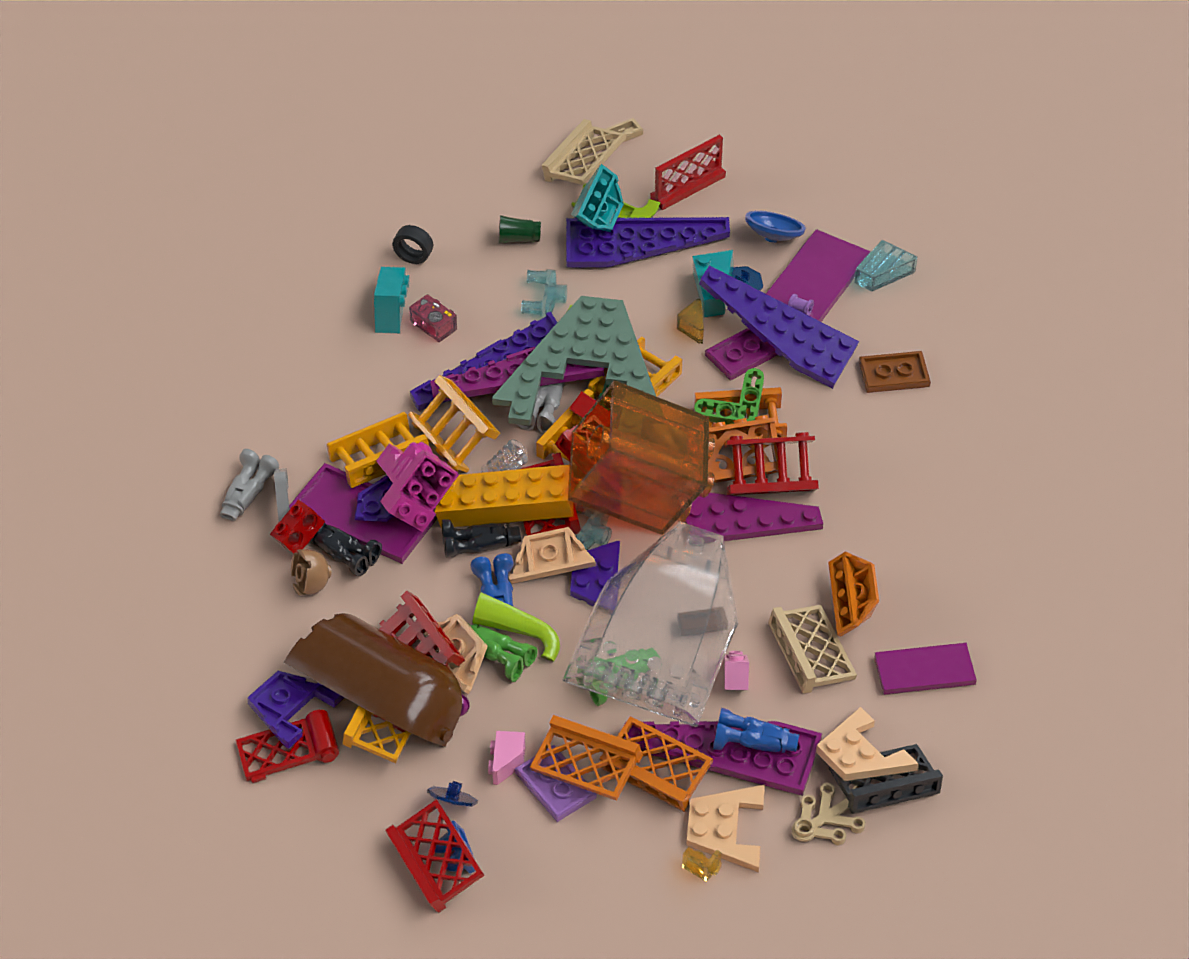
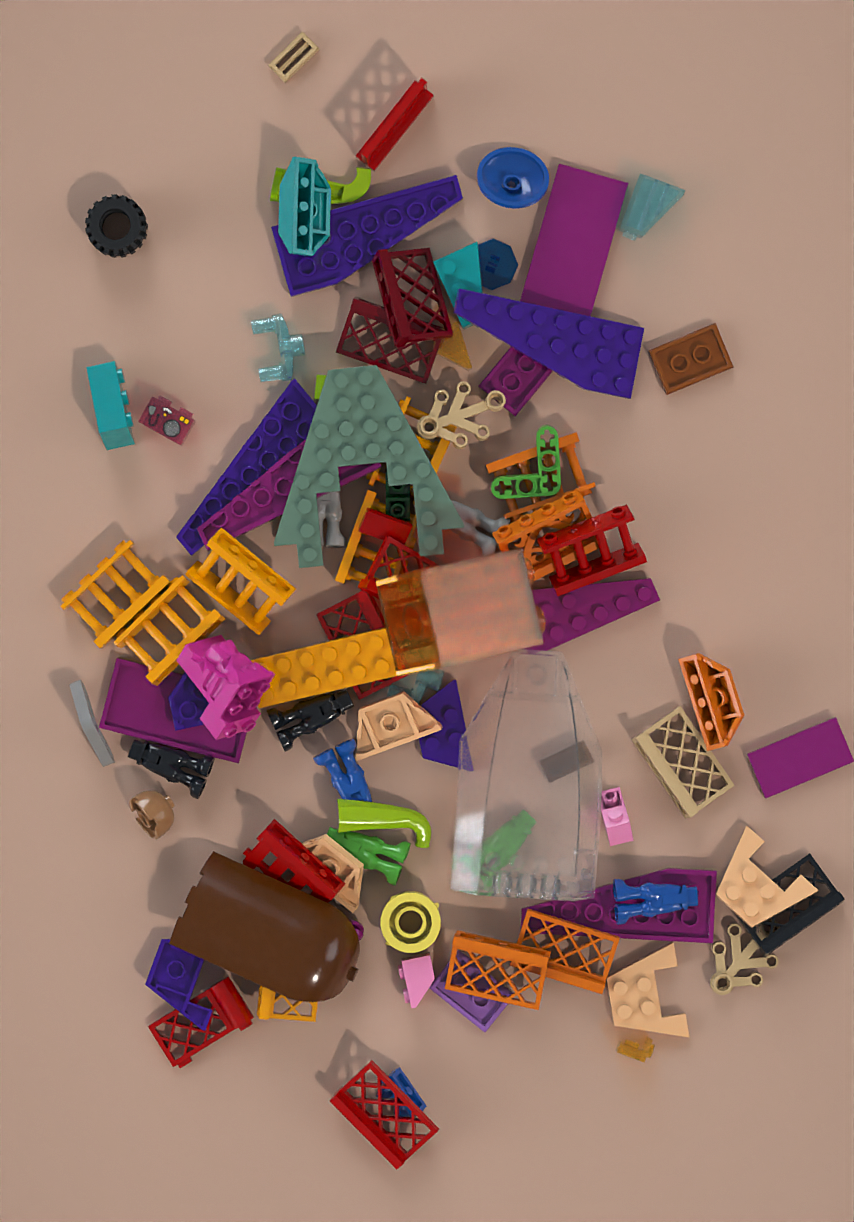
camera: 15 degrees left, 40 degrees up
light grey piece [220,449,280,521] -> none
red brick [270,499,326,554] -> none
black tyre [392,225,434,264] -> none
clear blue piece [427,781,478,807] -> none
clear piece [481,439,528,473] -> none
dark green plant [499,215,541,244] -> none
tan fence [542,119,626,185] -> none
medium lavender bush [788,294,814,316] -> none
none -> light orange fence [60,540,170,648]
none -> black tyre [85,194,148,258]
none -> dark red fence [336,297,445,384]
none -> dark red fence [372,247,454,348]
none -> light yellow piece [381,891,441,953]
none -> tan plant [417,381,506,449]

